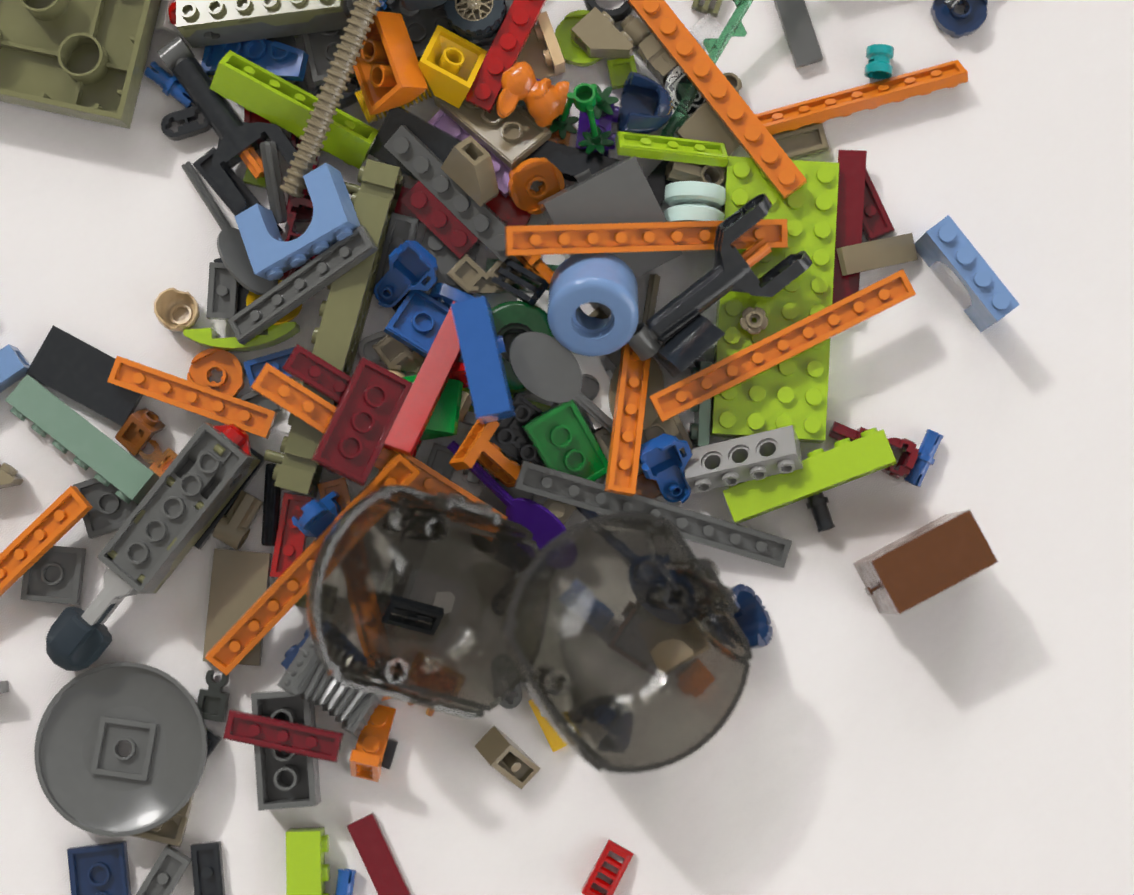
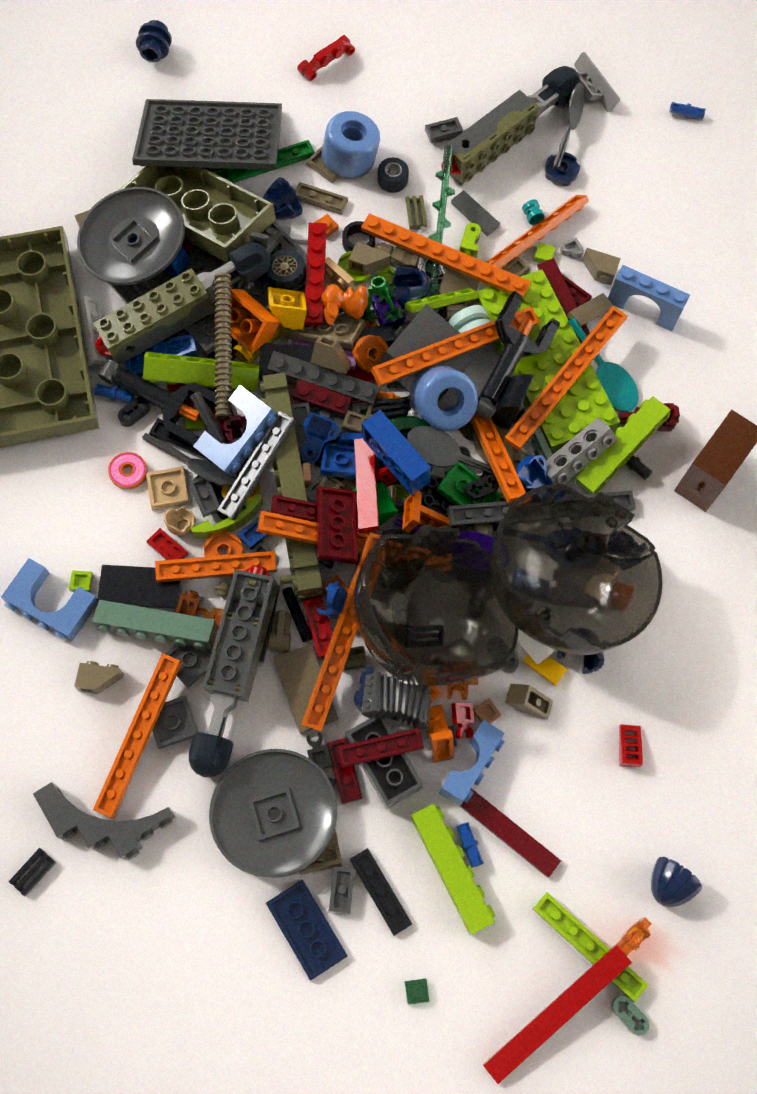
camera: 30 degrees left, 15 degrees down
dark tan plate [740,307,768,335] -> none
blue pin [904,429,944,487] -> none
none -> lime tile [69,570,93,592]
none -> tile [108,452,147,489]
none -> tan tile [146,466,190,510]
none -> red plate [146,528,189,560]
none -> dark tan plate [215,582,231,596]
none -> light nougat tile [302,463,311,488]
none -> dark red tile [326,738,363,805]
none -> medium blue arch [439,720,505,807]
none -> red plate [451,703,474,739]
none -> lime leg [459,223,481,258]
none -> black beam [464,475,499,501]
none -> medium nougat tile [473,698,501,723]
none -> lime tile [534,242,555,263]
none -> light grey tile [560,237,584,259]
none -> teal piece [568,318,639,412]
none -> dark tan slope [582,248,621,285]

